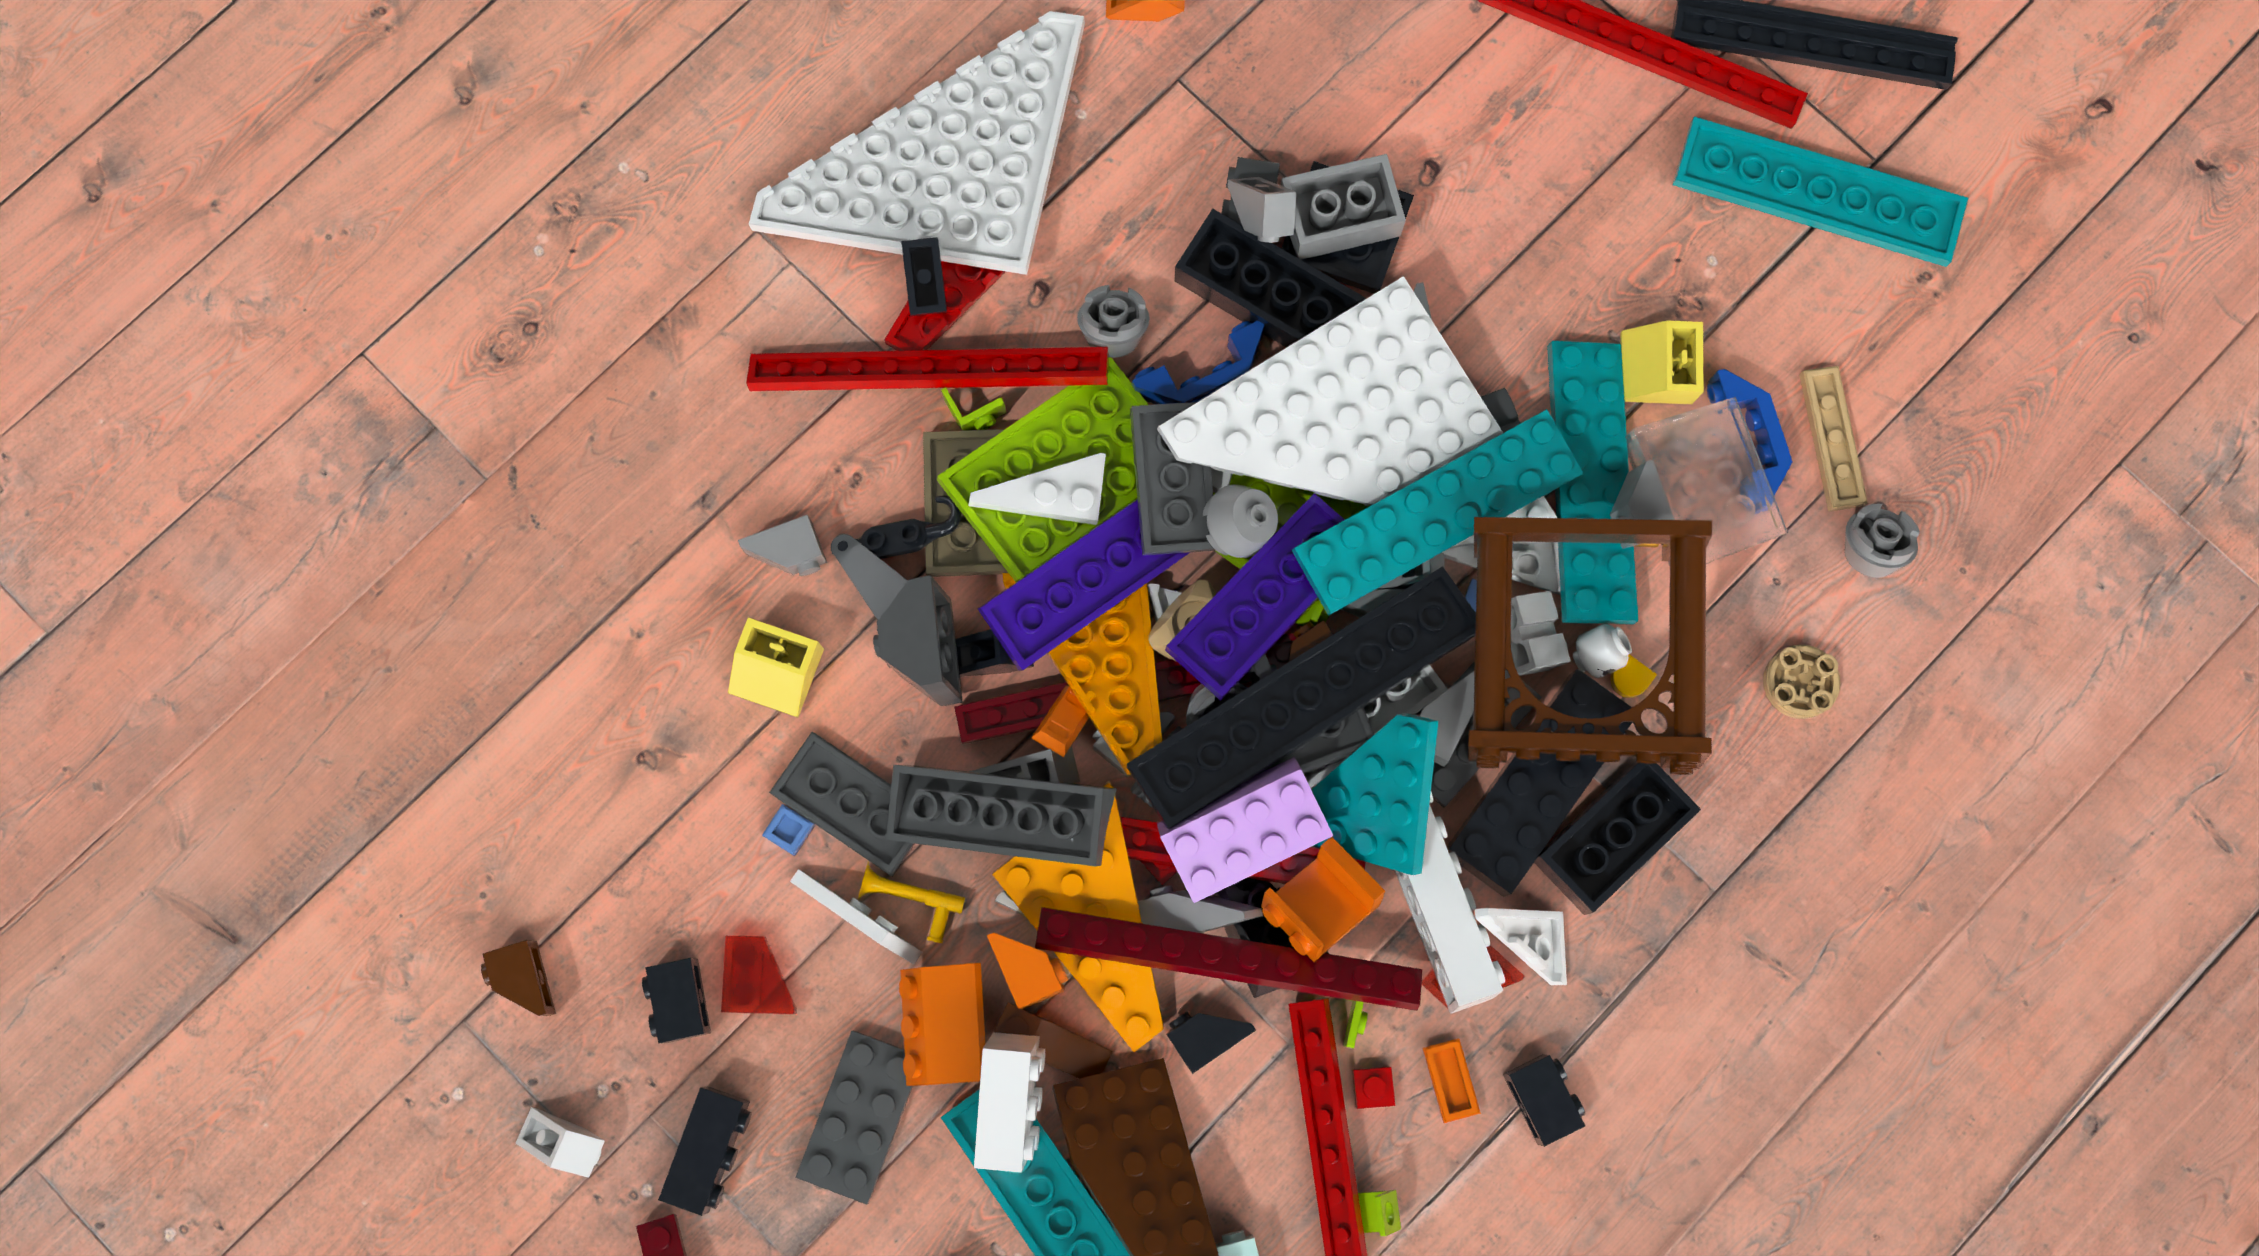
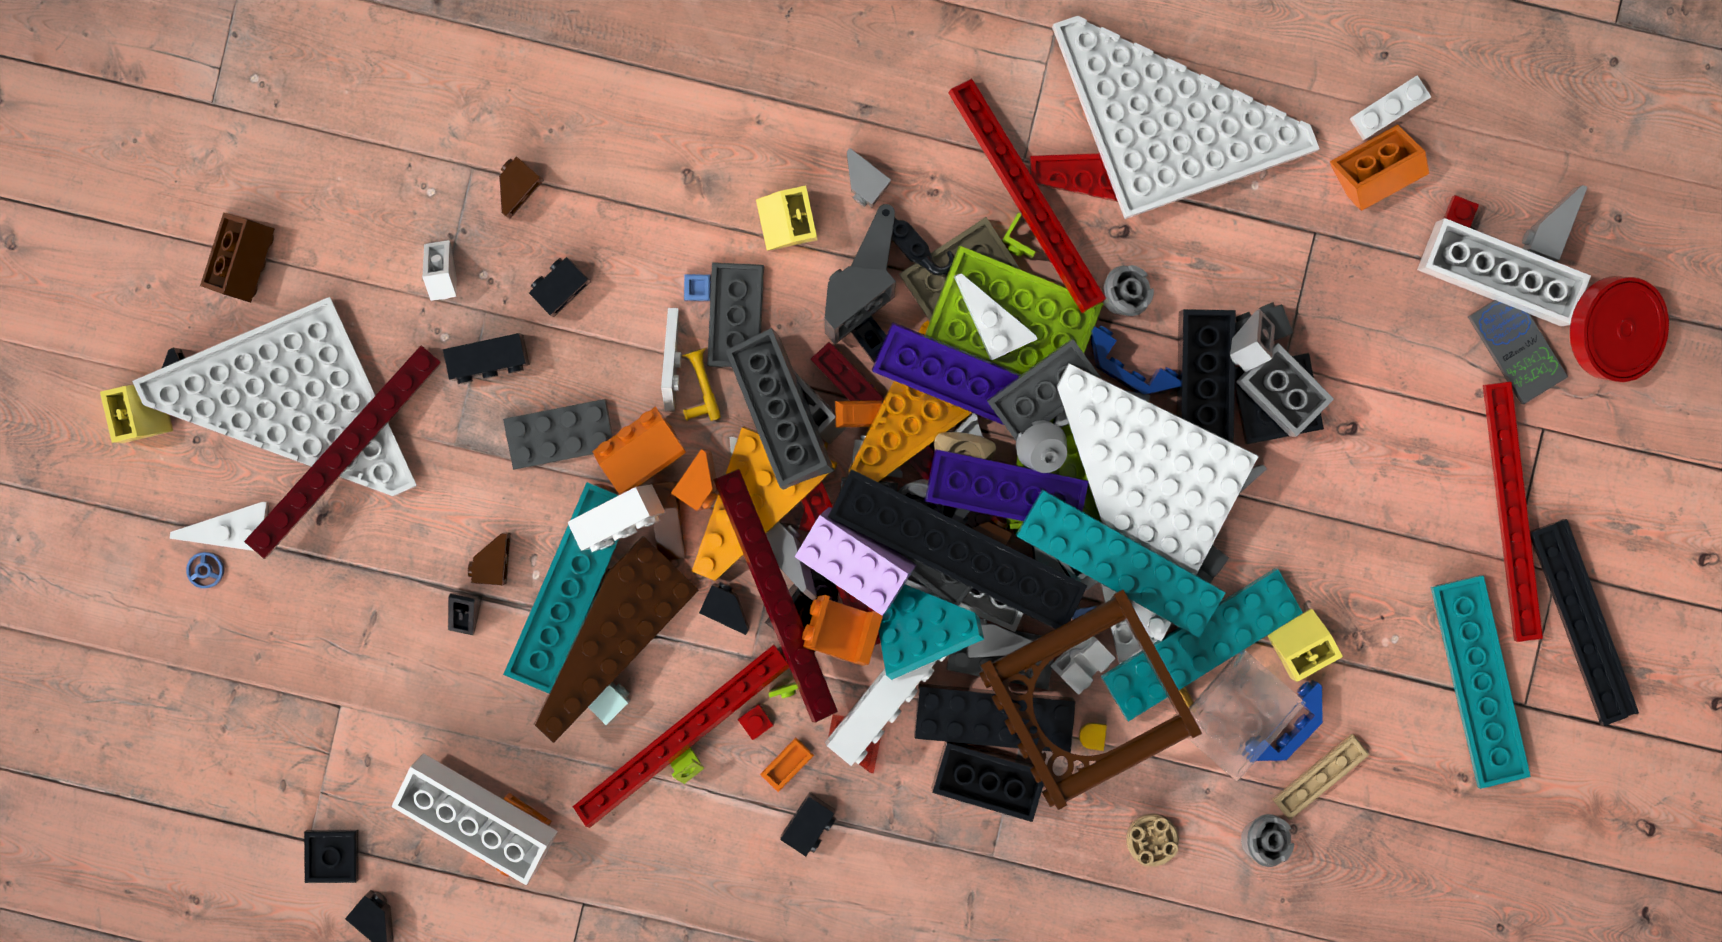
camera: 60 degrees right, 10 degrees up
clear red wing [721,935,797,1014] -> none
black brick [901,237,947,317] -> none
white wing [1475,908,1567,985] -> none
white head [1573,624,1632,678] -> none
light grey slope [1610,460,1675,549] -> none

